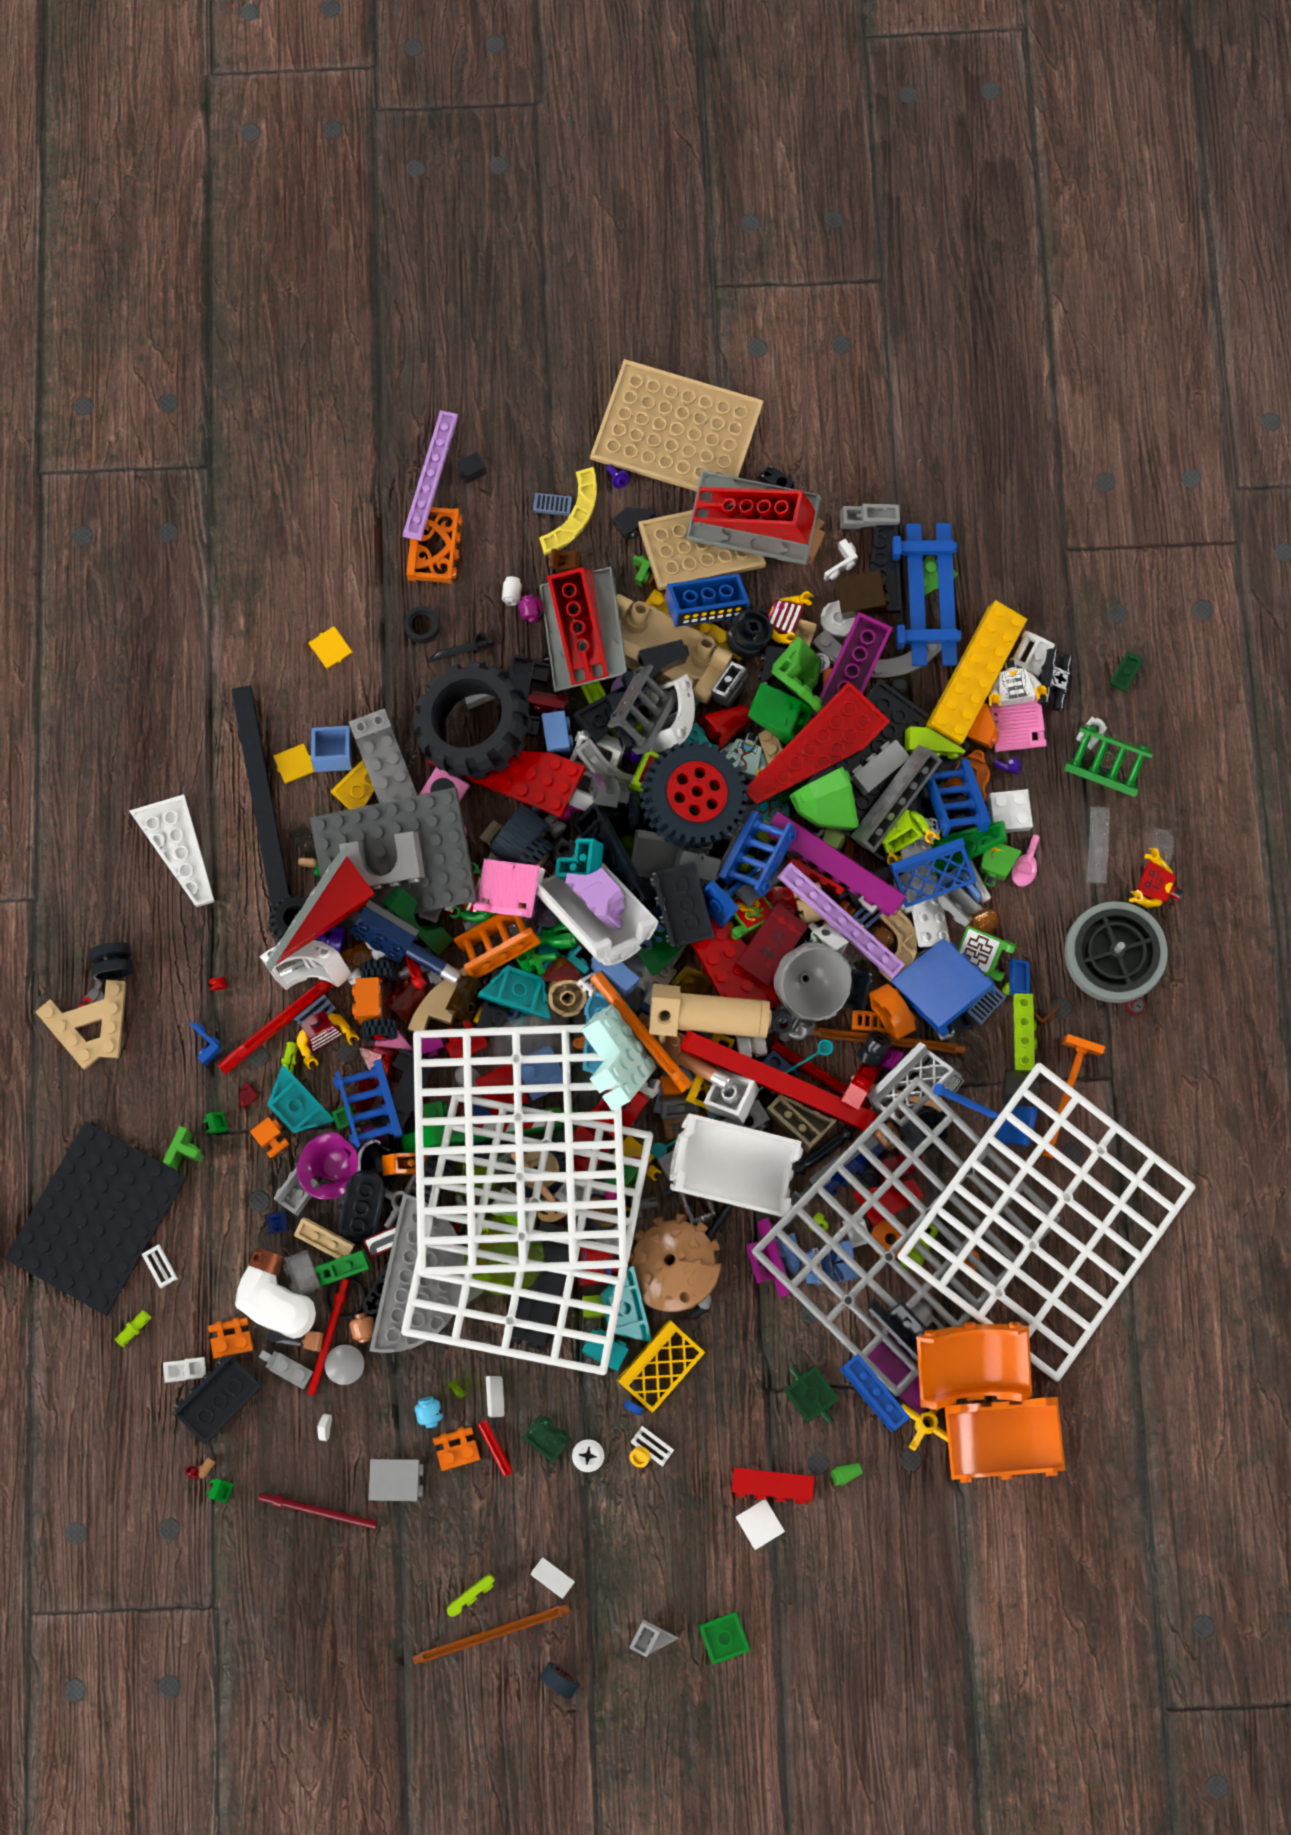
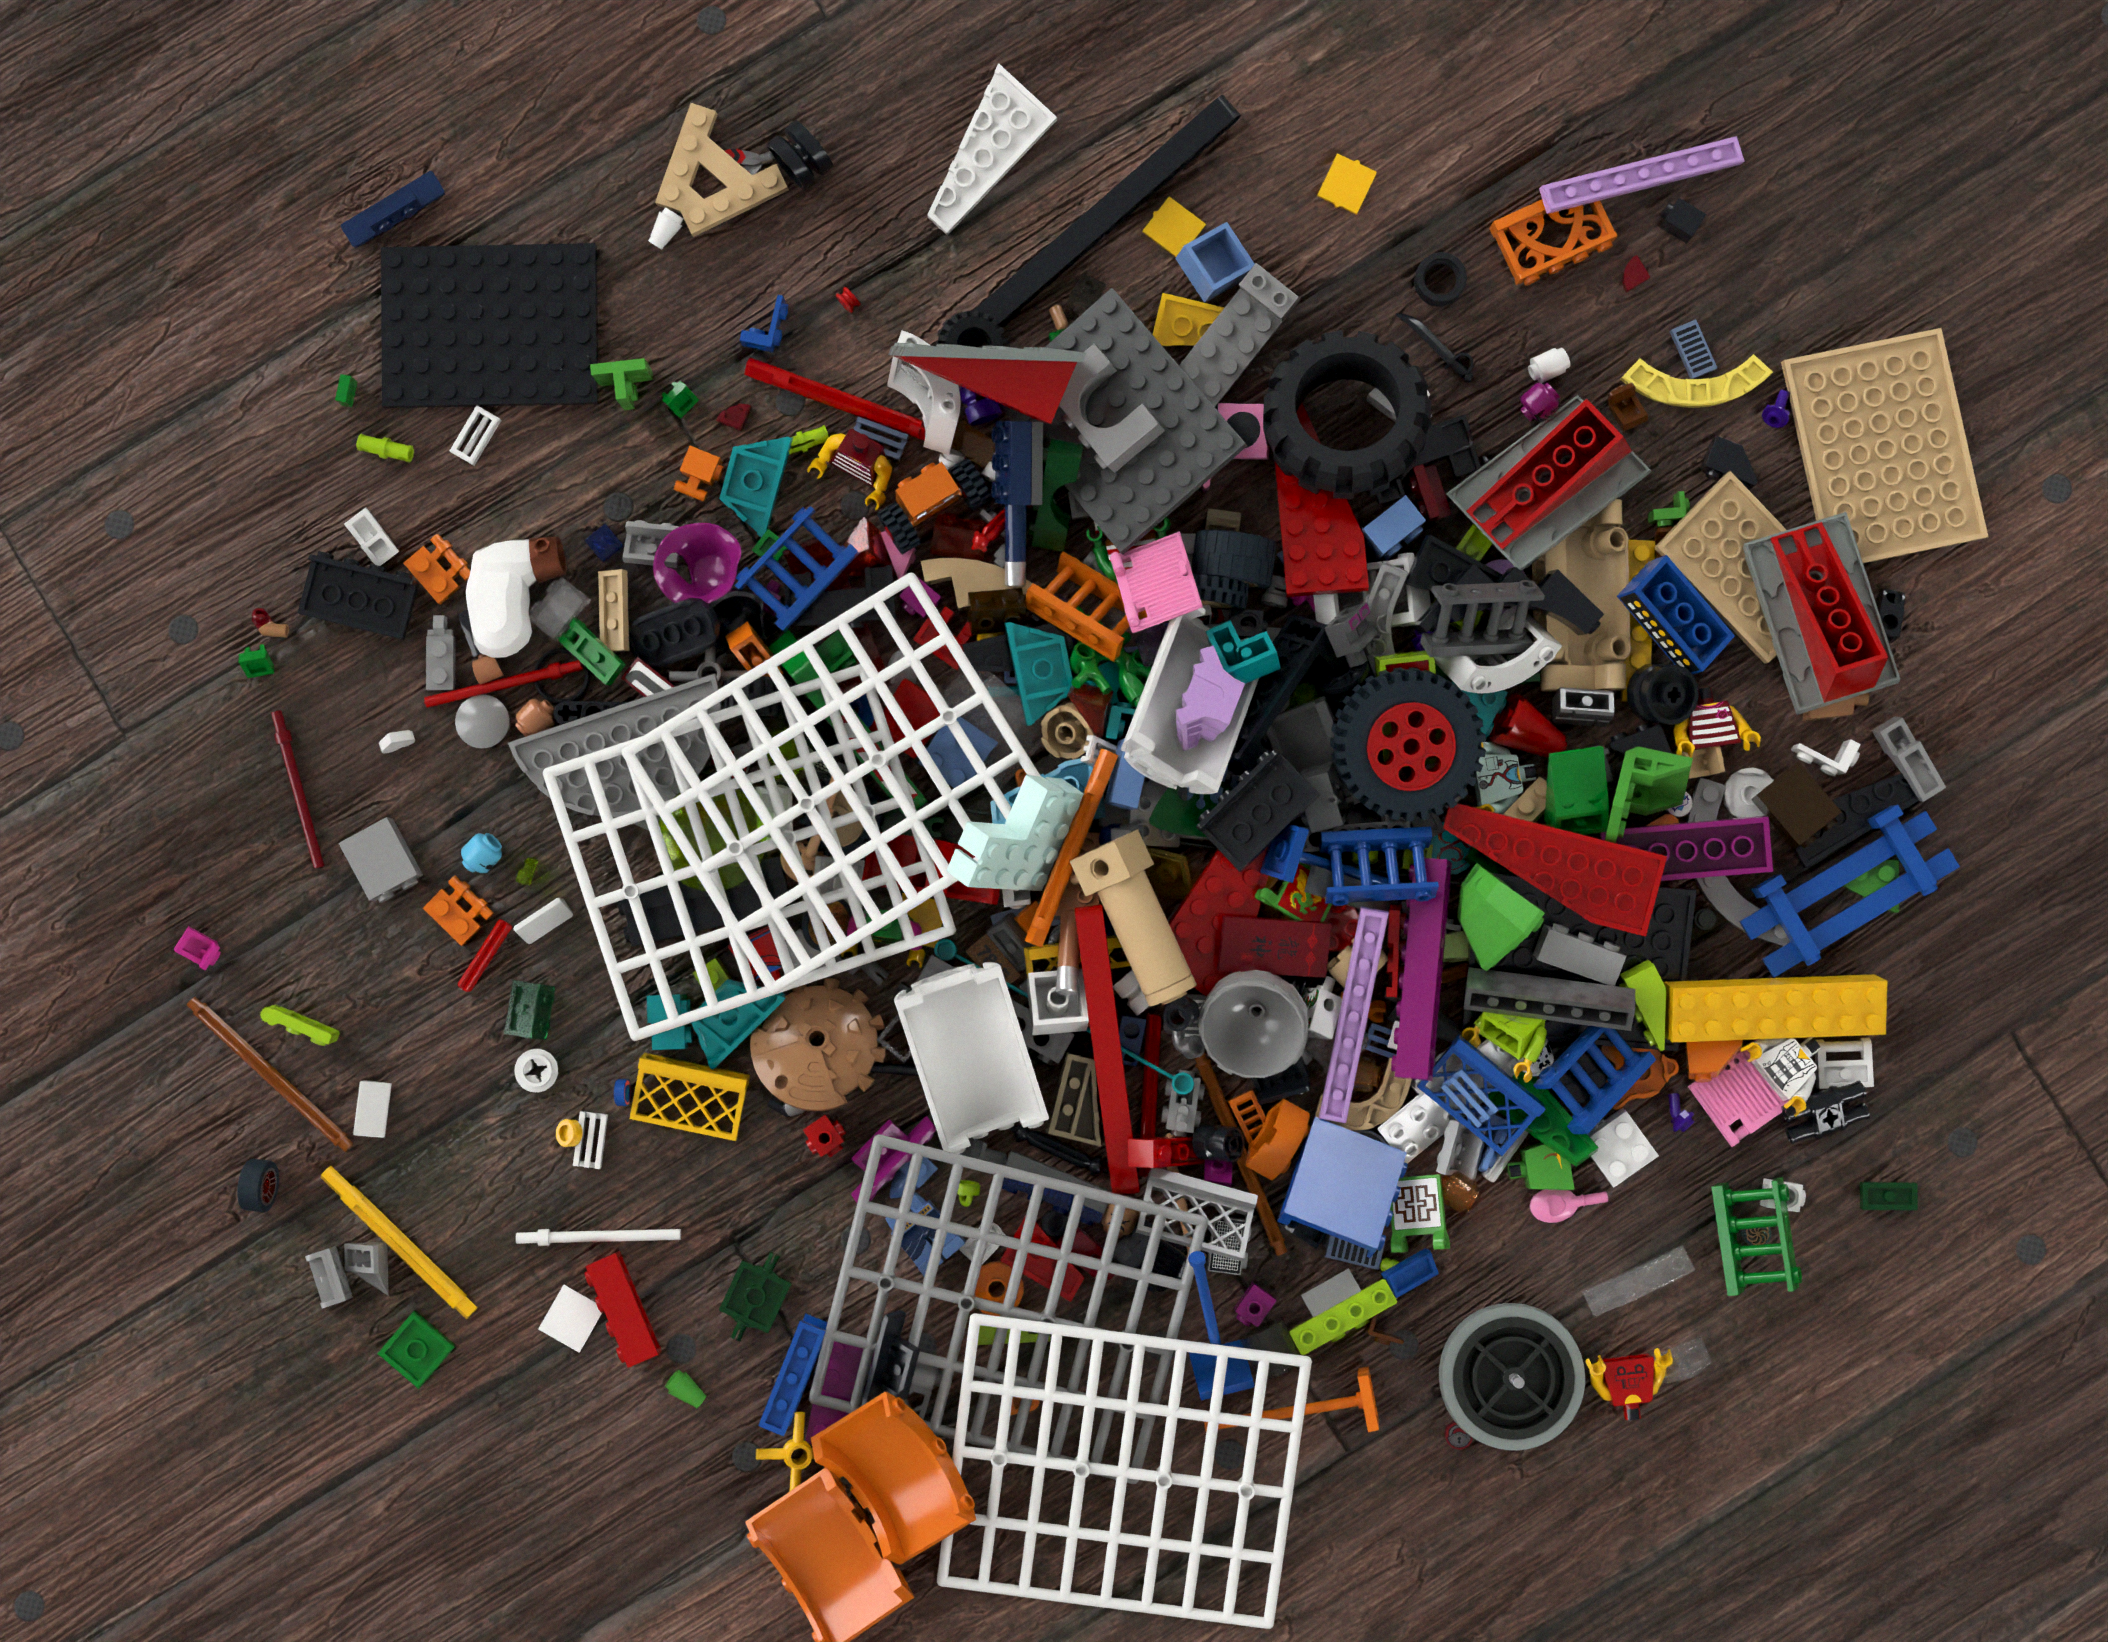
camera: 60 degrees right, 10 degrees up
none -> dark pink bracket [174,926,221,970]
none -> light grey hinge [305,1246,353,1308]
none -> yellow piece [320,1166,477,1319]
none -> green tile [335,374,357,408]
none -> white bar [516,1229,681,1246]
none -> white cone [648,207,683,249]
none -> red brick [803,1113,846,1157]
none -> light grey brick [1161,1070,1205,1137]
none -> magenta brick [1234,1281,1277,1327]
none -> light grey hinge [1301,1268,1361,1317]
none -> medium blue tile [1440,1068,1499,1128]
none -> dark red tile [1622,255,1651,293]

